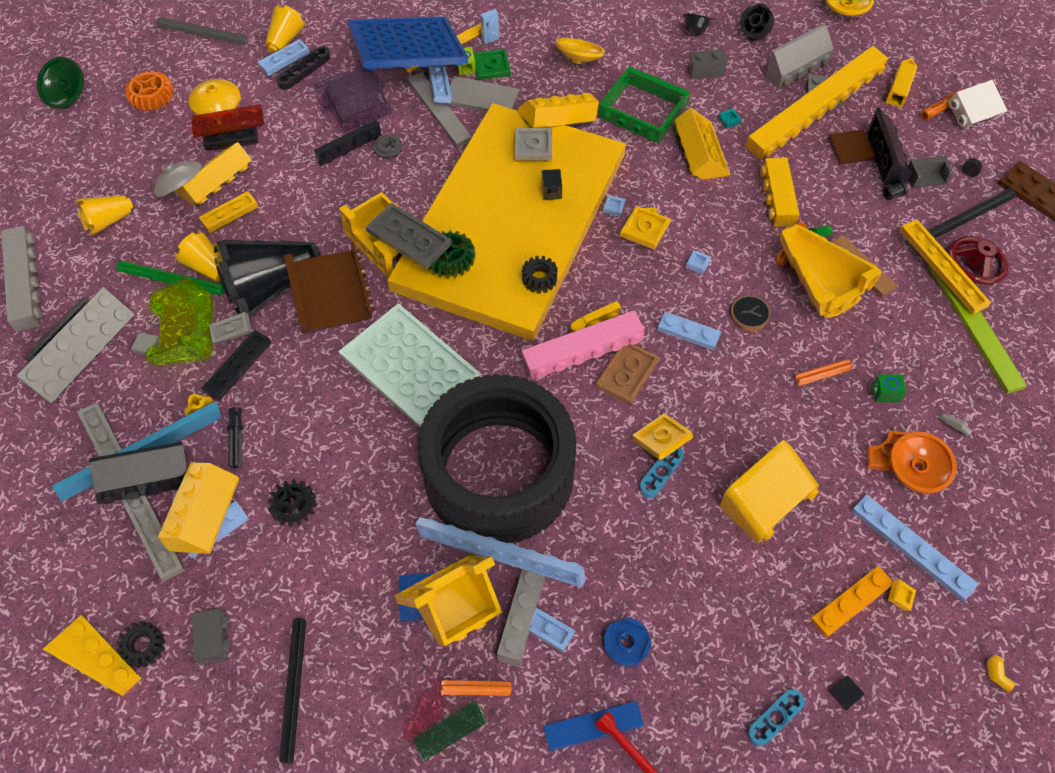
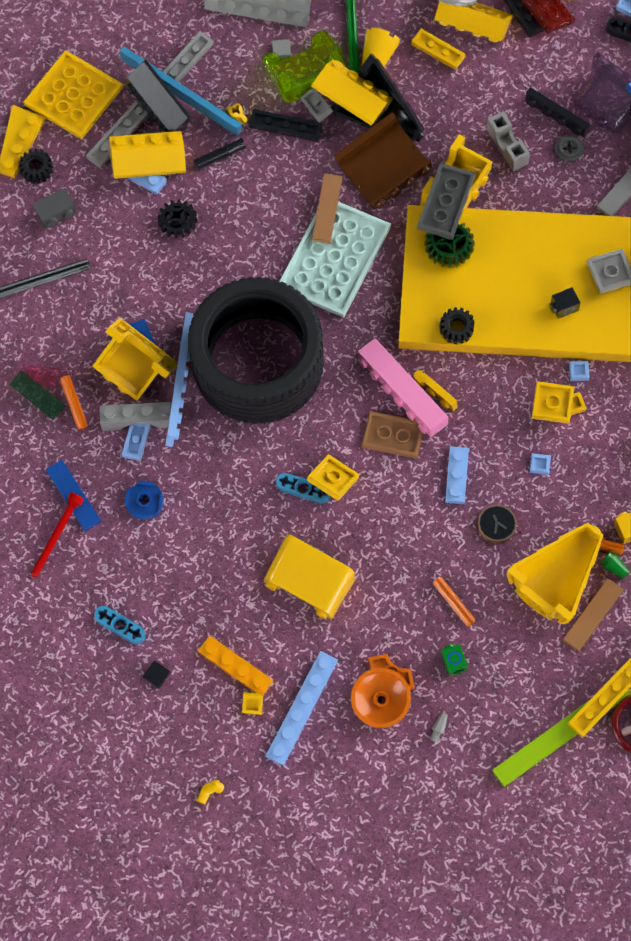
camera: 75 degrees right, 10 degrees up
none -> yellow plate [24,50,123,140]
none -> yellow slope [311,60,393,126]
none -> medium nougat tile [312,174,343,244]
none -> light grey arch [486,111,530,172]

